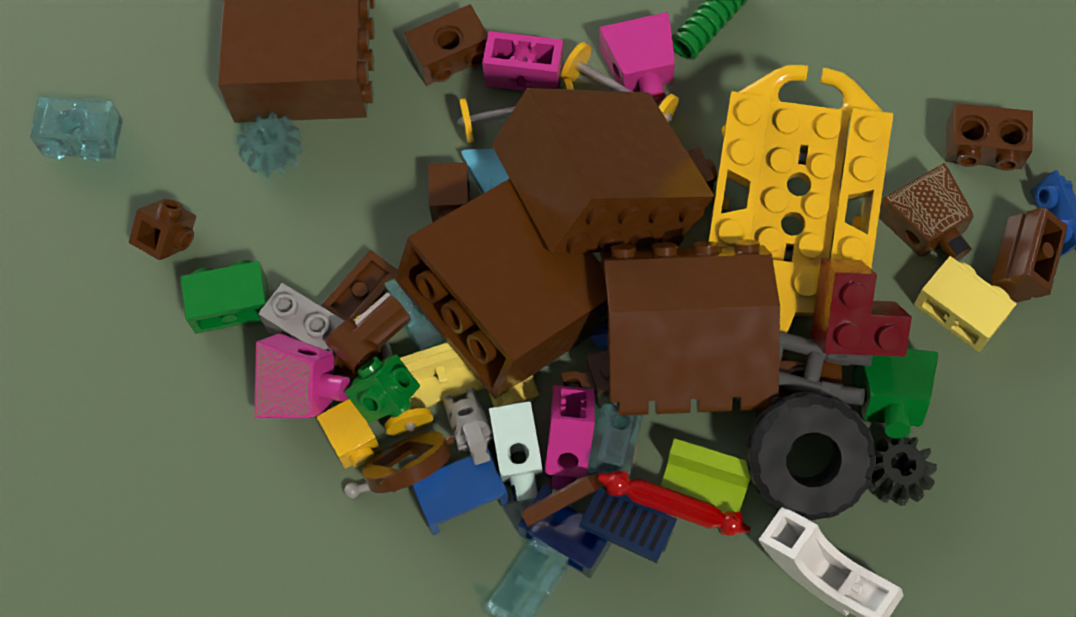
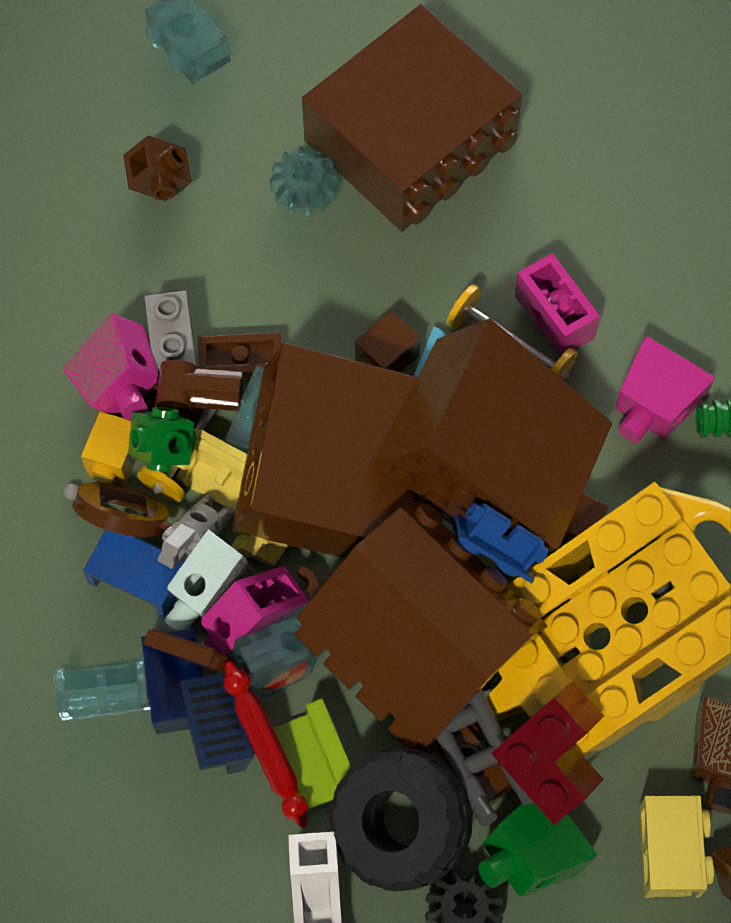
camera: 45 degrees right, 0 degrees up
green brick [180,260,270,334] -> none
reddish brown brick [404,4,488,86] -> none
yellow axle [561,42,679,123] -> none
none -> blue hinge [455,503,548,584]

